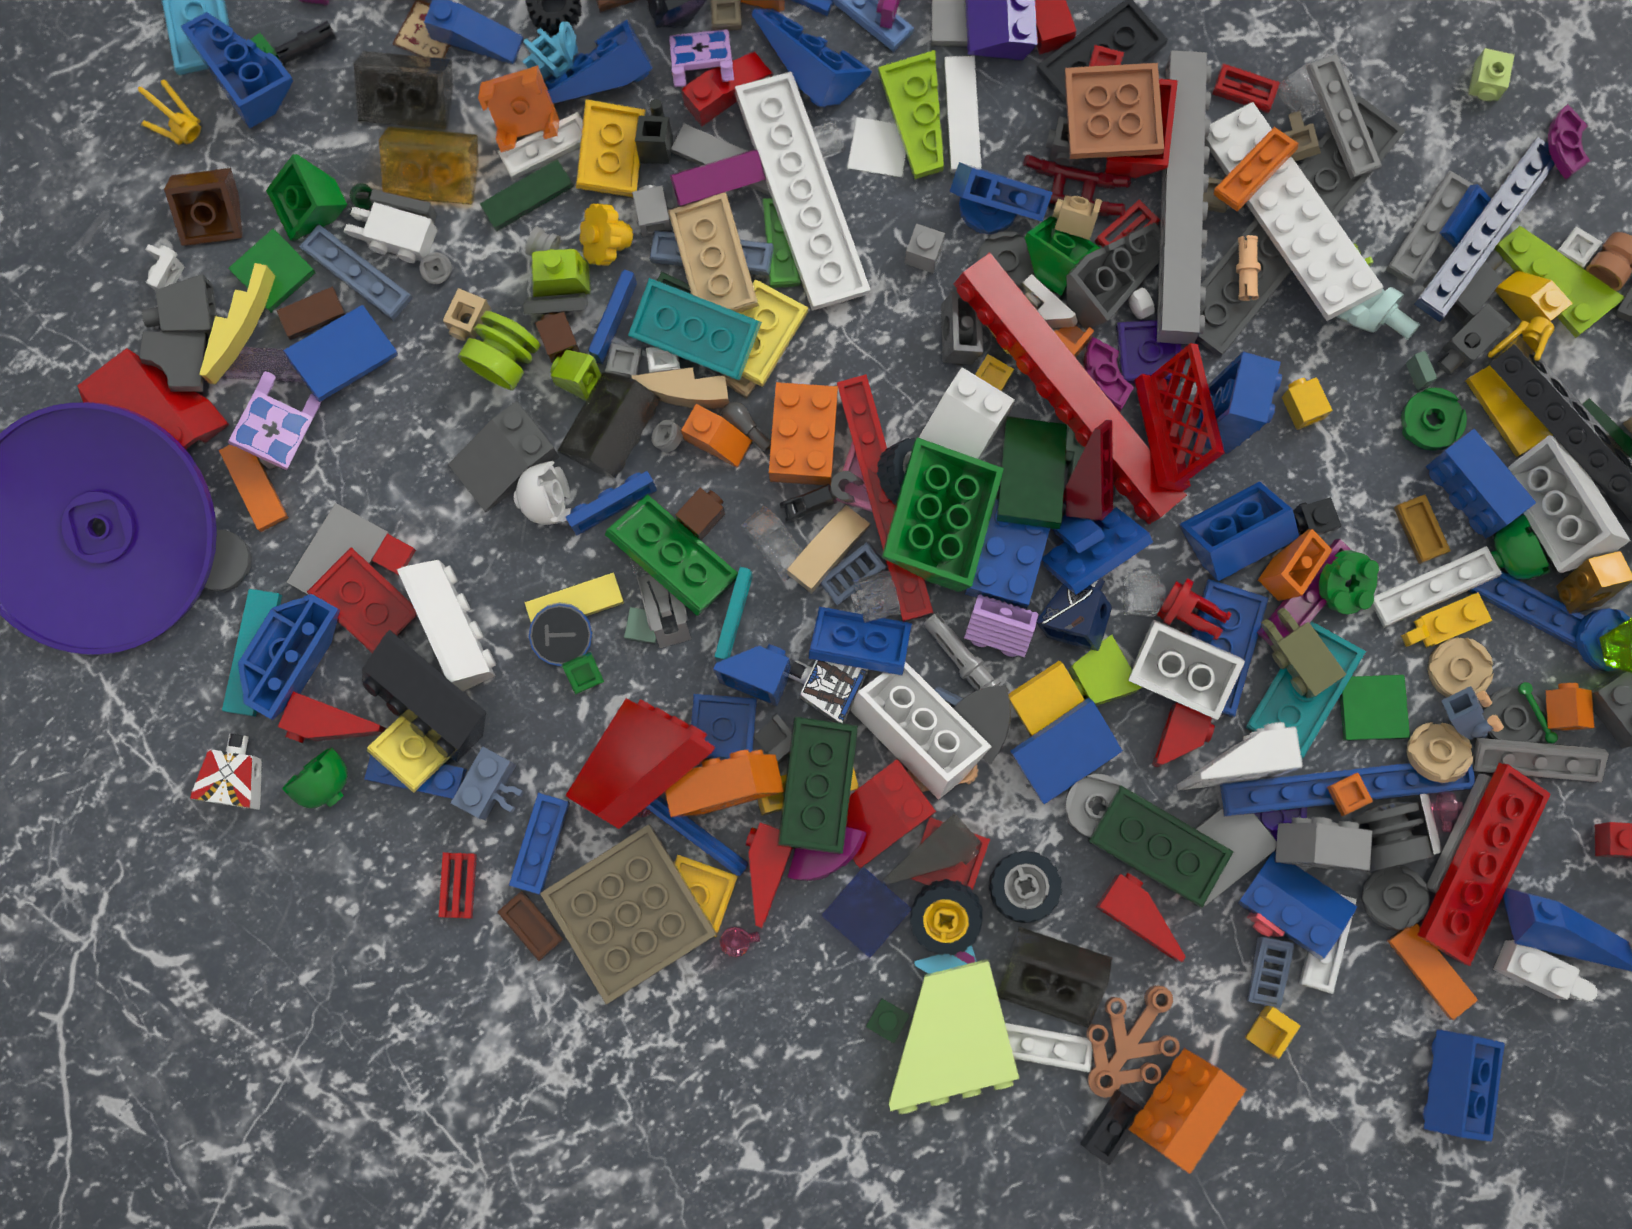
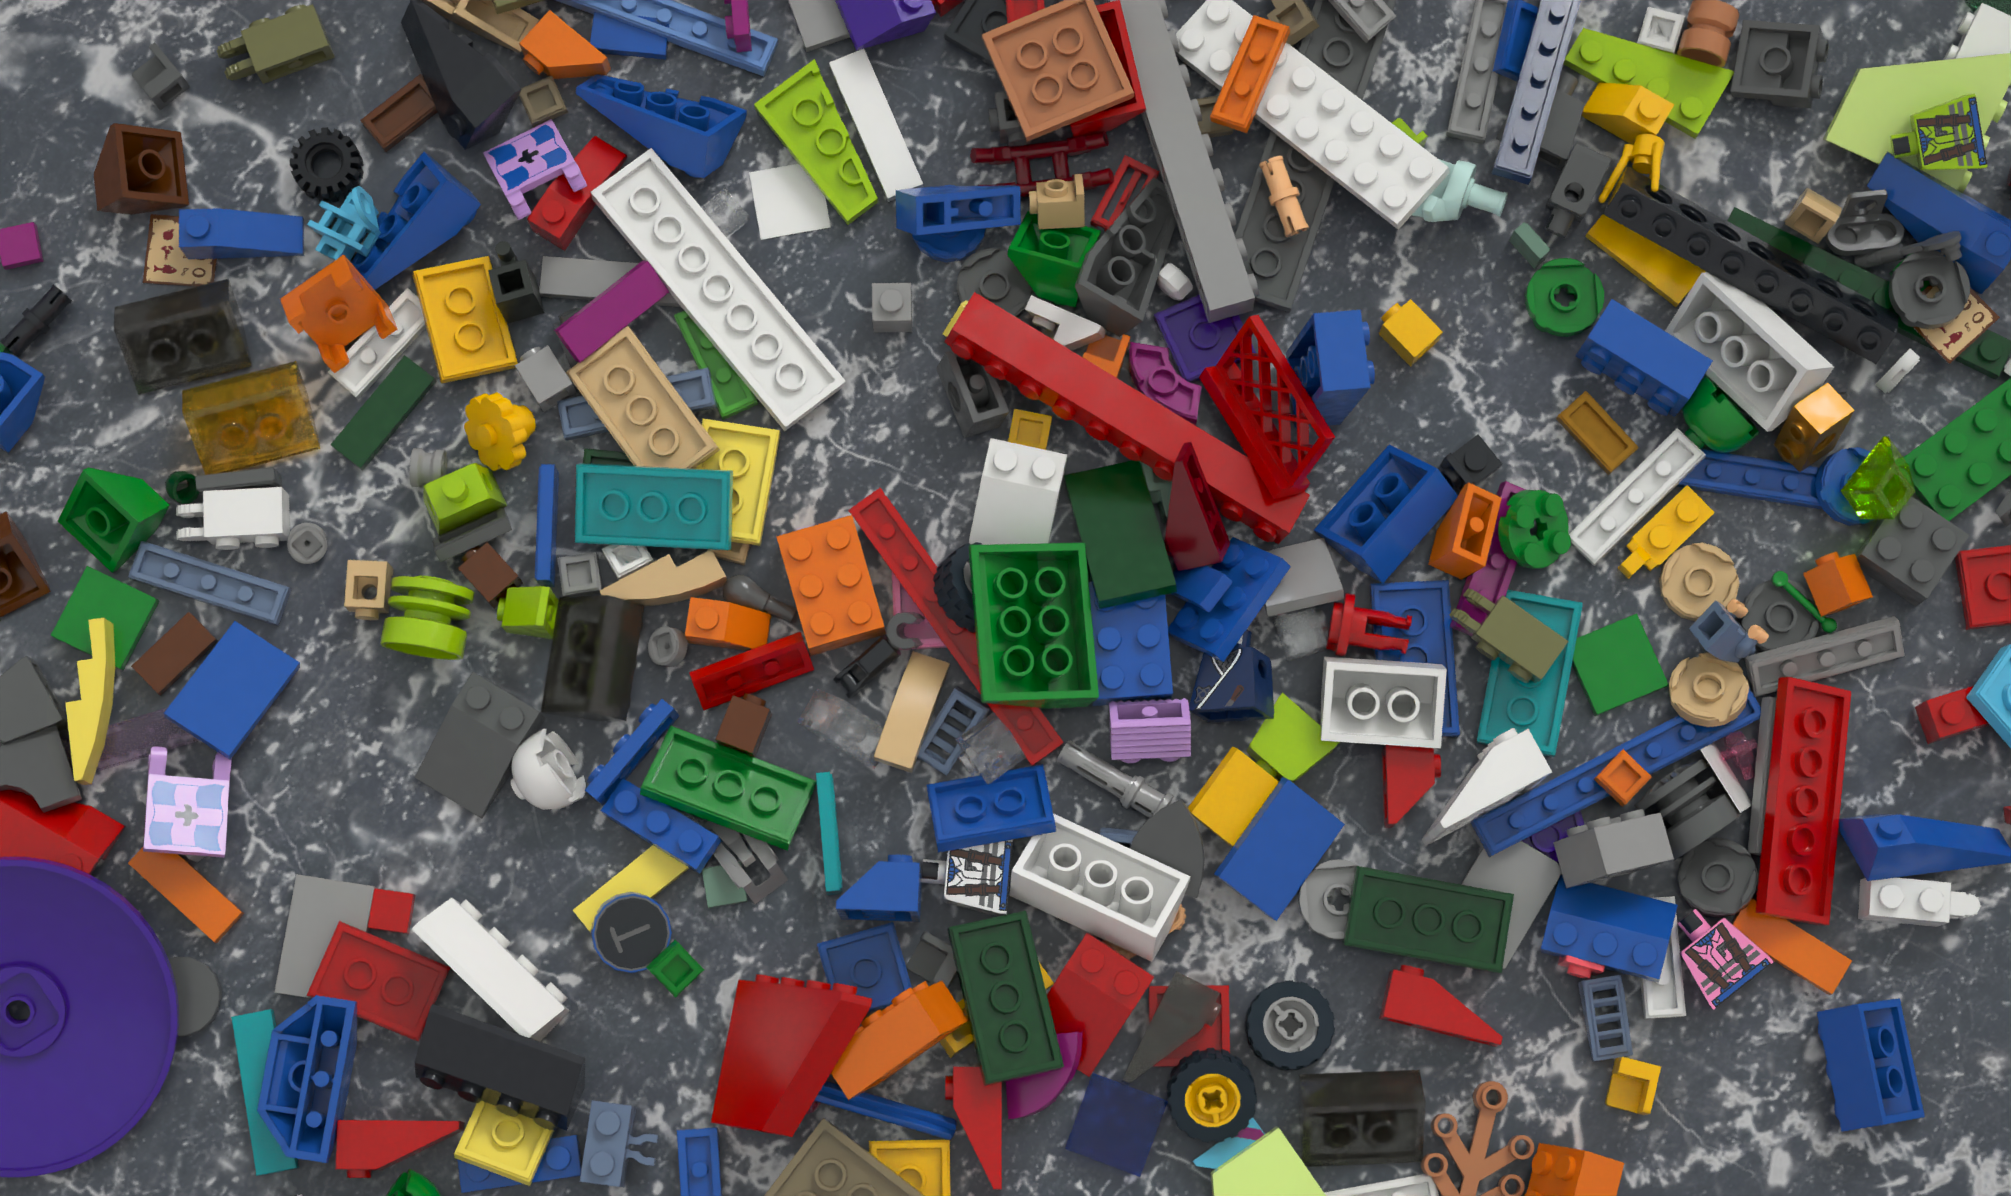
camera: 25 degrees left, 0 degrees up
none -> blue plate [600,778,722,874]
none -> red plate [689,632,814,711]
none -> light grey tile [1264,538,1344,617]
none -> torso [1677,909,1773,1010]

